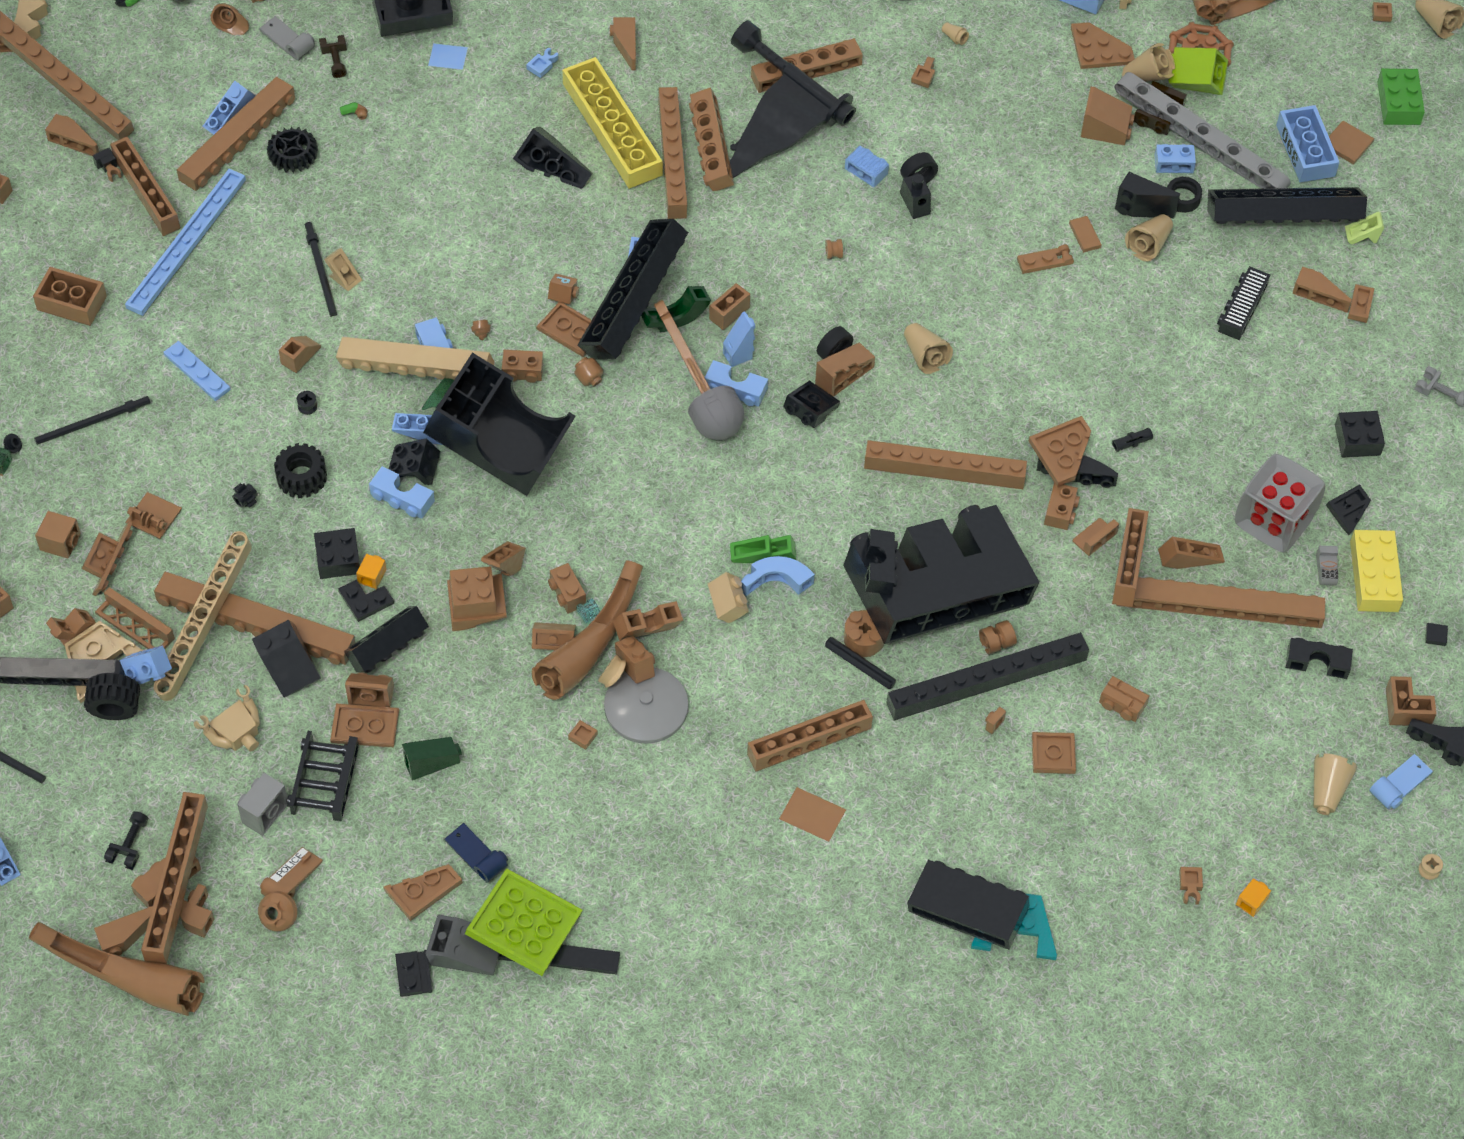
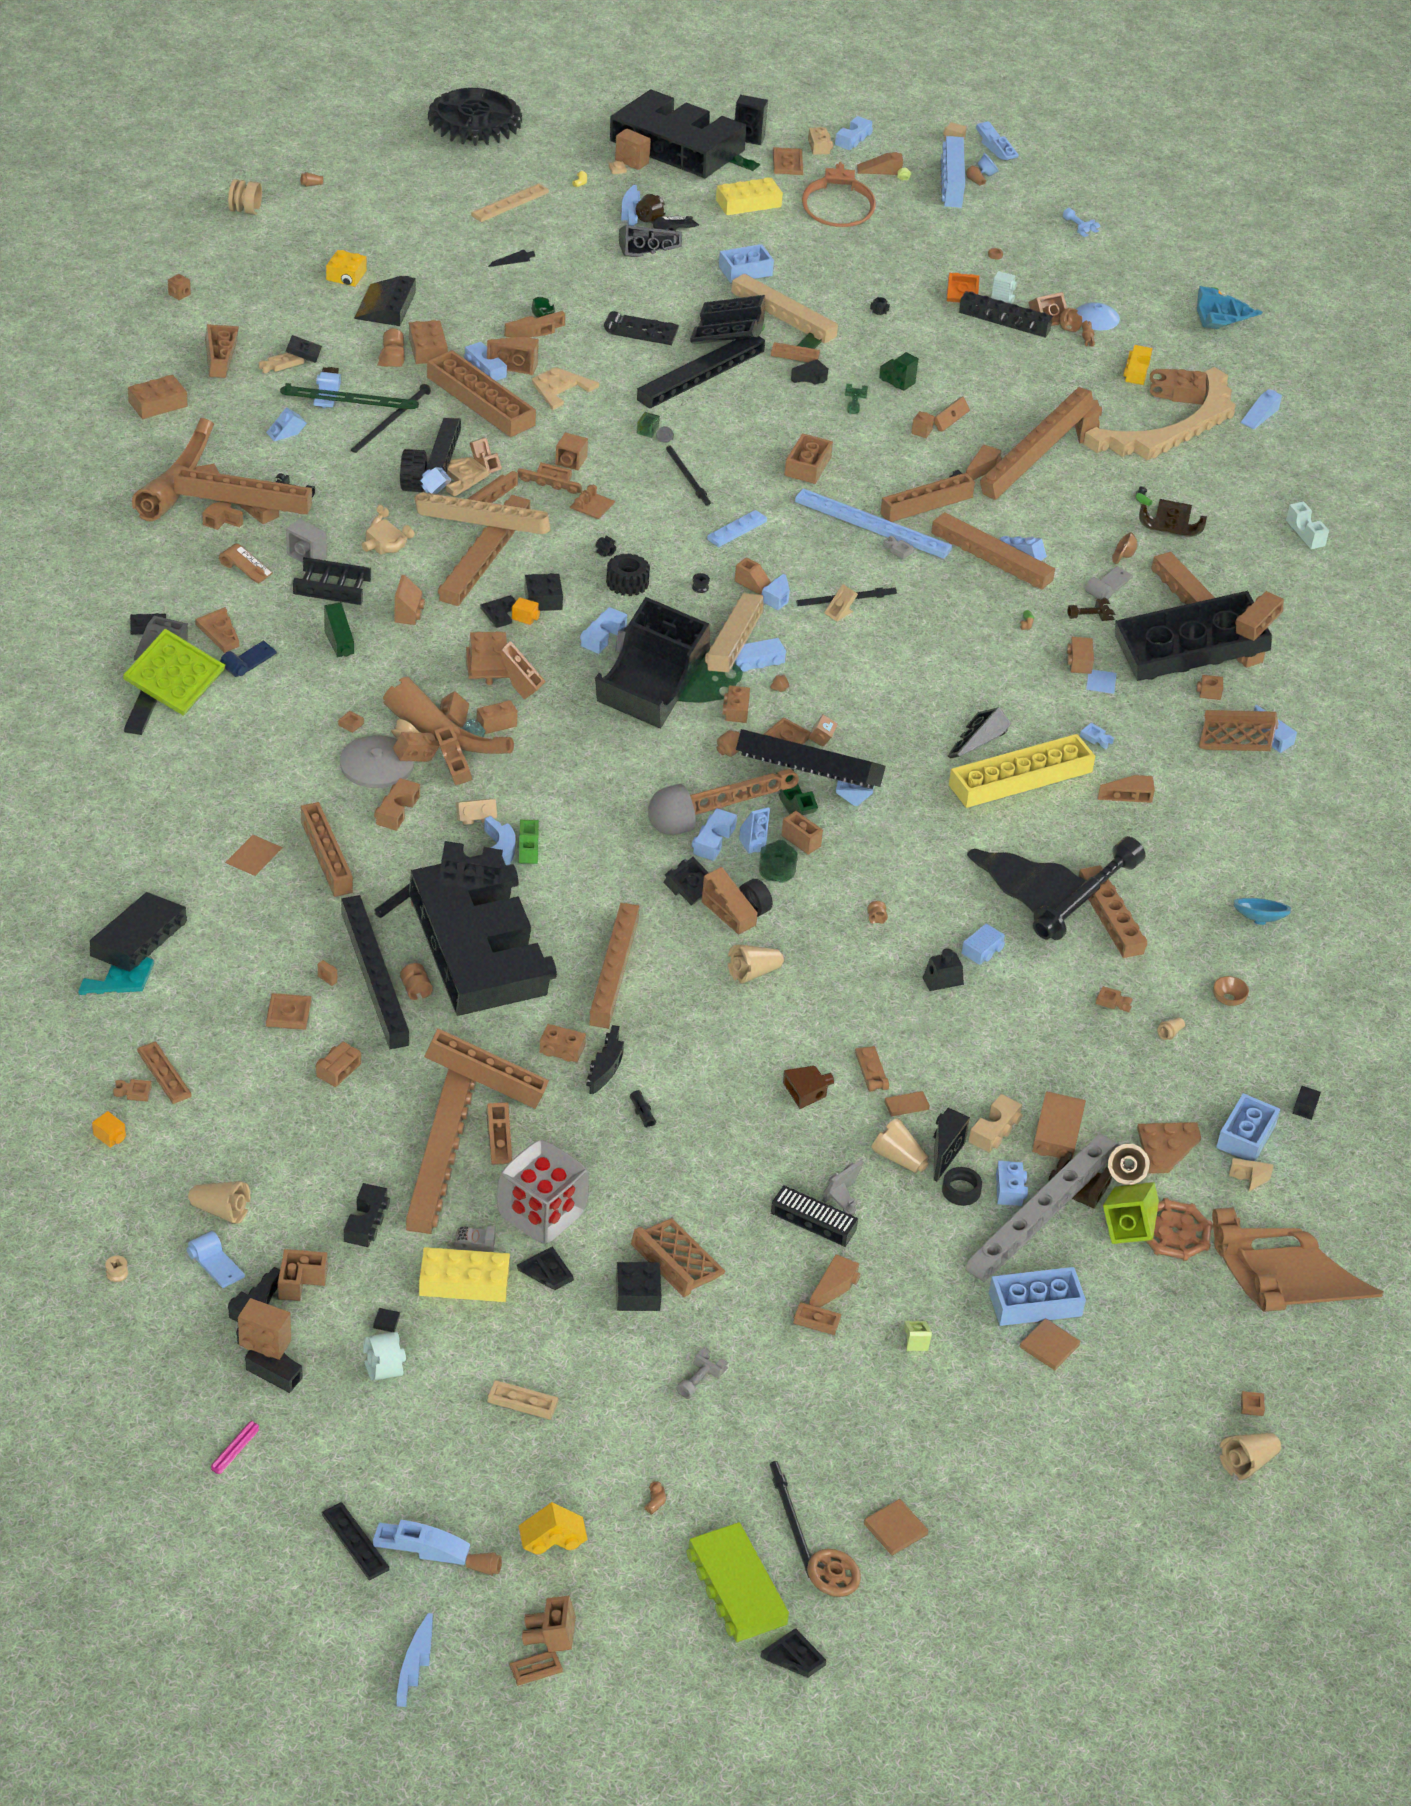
camera: 90 degrees right, 15 degrees down
black slope [252,619,321,698] -> none
medium nougat piece [258,891,297,931] -> none
black gear [267,126,318,174] -> none
medium nougat tile [330,703,399,748] -> none
black brick [344,606,429,673] -> none
medium nougat brick [658,87,687,219] -> none
medium nougat brick [689,87,734,191] -> none
black tyre [900,152,938,184] -> none
medium nougat plate [1028,416,1091,487] -> none
medium nougat panel [1072,518,1119,556] -> none
black brick [1207,187,1367,224] -> none
bright green brick [1377,68,1425,125] -> none
none -> medium nougat tile [137,1041,192,1104]
none -> medium nougat arch [374,778,420,831]
none -> medium nougat fence [631,1218,725,1297]
none -> clear green brick [759,840,798,883]
none -> light blue slope [761,574,790,610]
none -> reddish brown torso [783,1066,834,1109]
none -> light grey plate [822,1160,864,1215]
none -> light grey plate [883,536,914,559]
none -> tan arch [968,1094,1023,1153]
none -> medium nougat brick [1067,637,1094,674]

